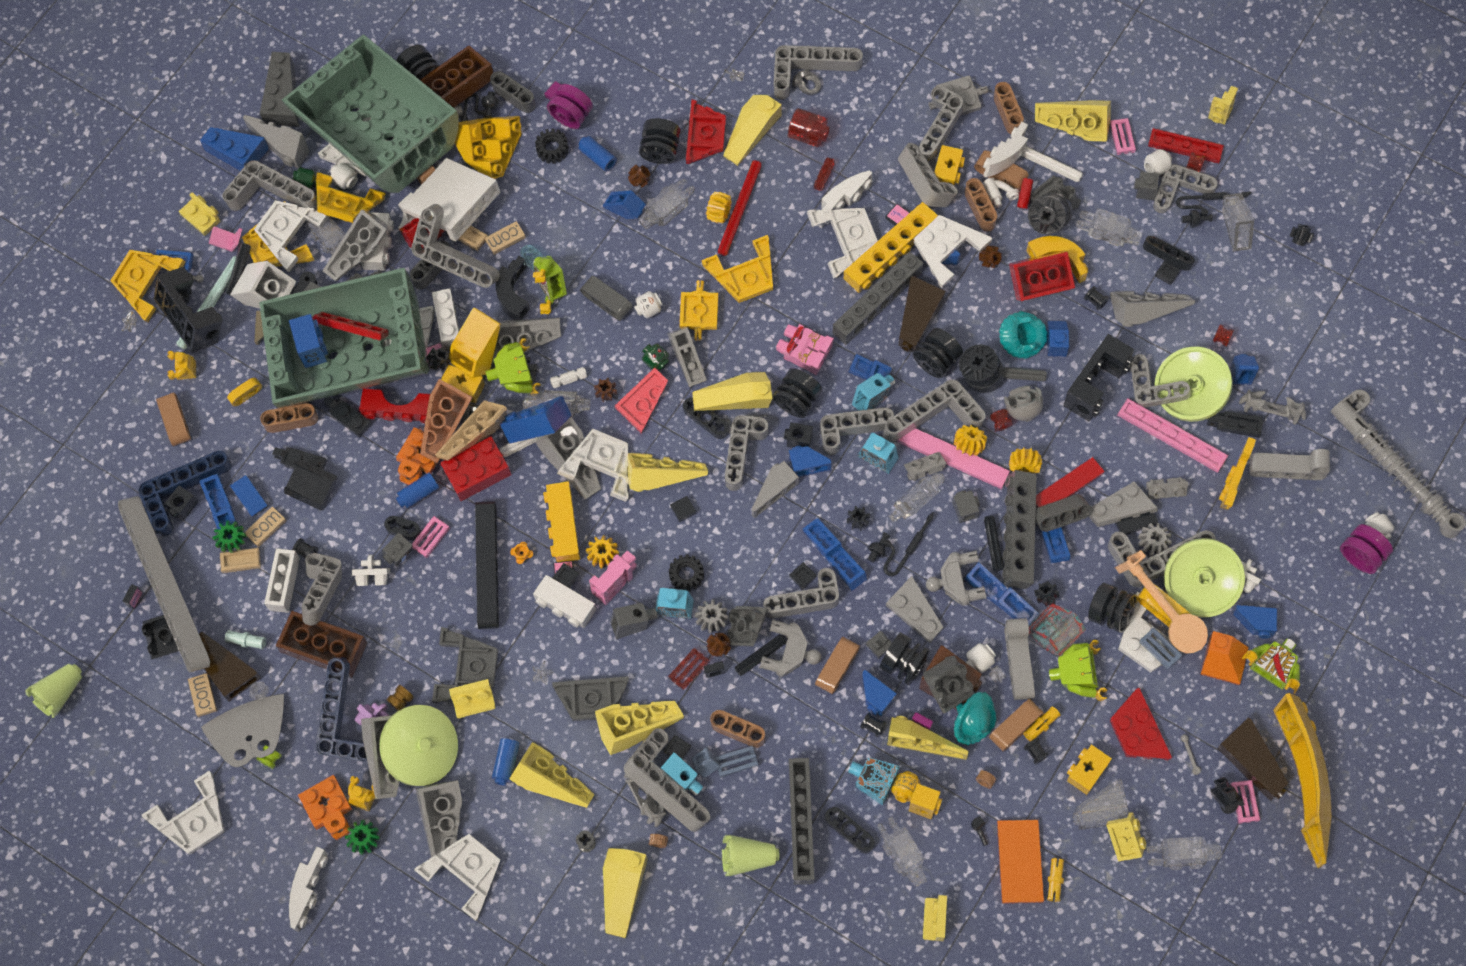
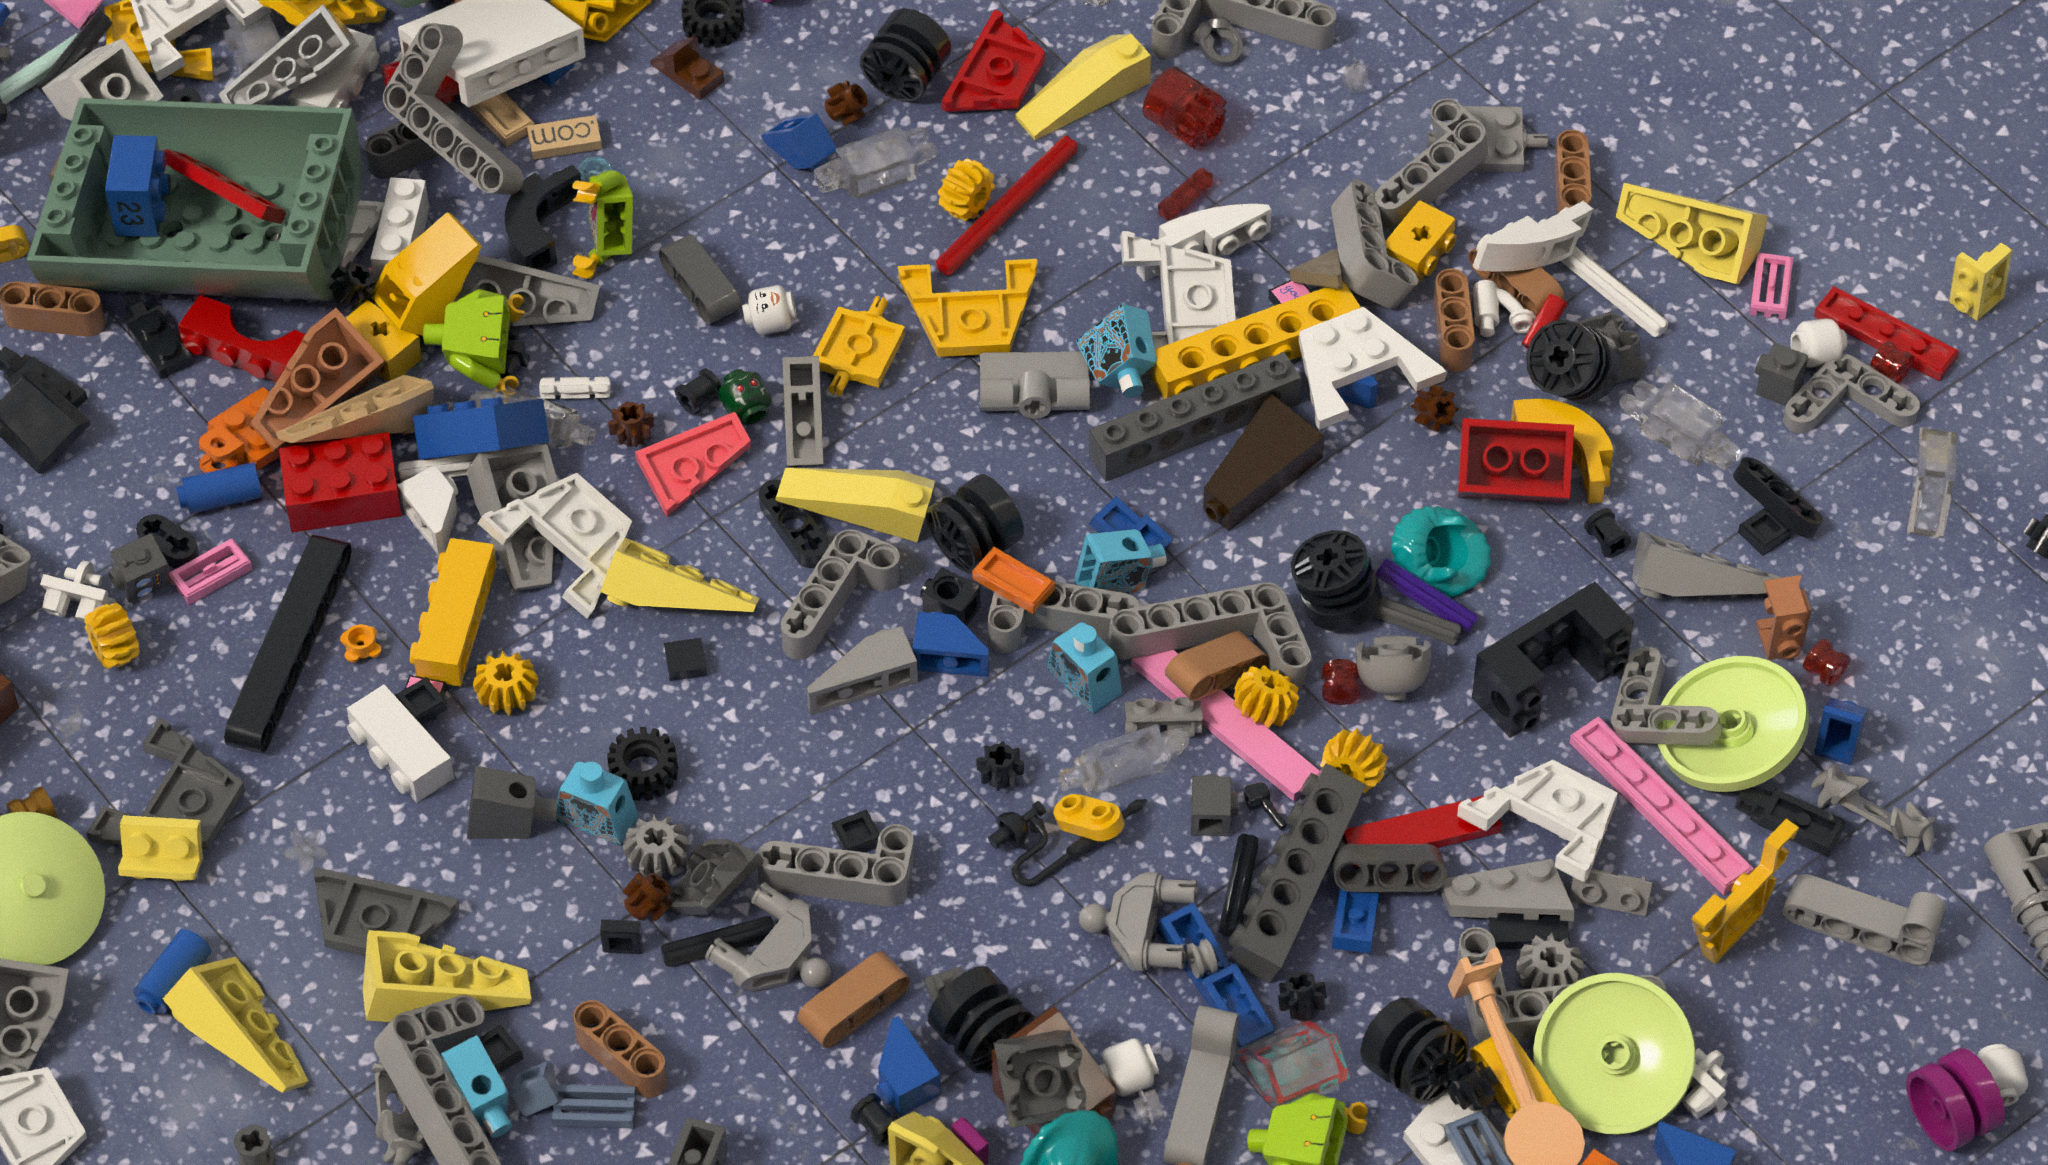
camera: 15 degrees right, 15 degrees down
blue brick [579,136,617,172] -> none
bright pink hips [589,551,637,605] -> none
clear red tile [668,648,709,690] -> none
bright pink hips [776,324,834,375] -> none
blue slope [803,518,867,591] -> none
light grey wing [886,576,943,643] -> none
black wheel [912,328,963,378] -> none
blue slope [1047,321,1069,357] -> none
black piece [1176,191,1252,228] -> none
none -> yellow gear [84,602,140,669]
none -> white slope [397,465,459,556]
none -> reddish brown slope [651,36,724,100]
none -> black bush [674,368,721,415]
none -> orange tile [972,547,1055,614]
none -> light grey panel [980,351,1090,419]
none -> yellow plate [1053,794,1125,841]
none -> medium azure torso [1076,304,1156,398]
none -> medium nougat beam [1165,630,1268,701]
none -> light grey bush [1186,939,1218,978]
none -> black hand [1244,782,1287,830]
none -> dark tan tile [1290,249,1343,289]
none -> clear plate [1343,60,1369,94]
none -> dark purple axle [1376,558,1478,633]
none -> black gear [1446,1061,1499,1111]
none -> white wing [1457,760,1618,882]
none -> nougat window [1756,575,1811,660]

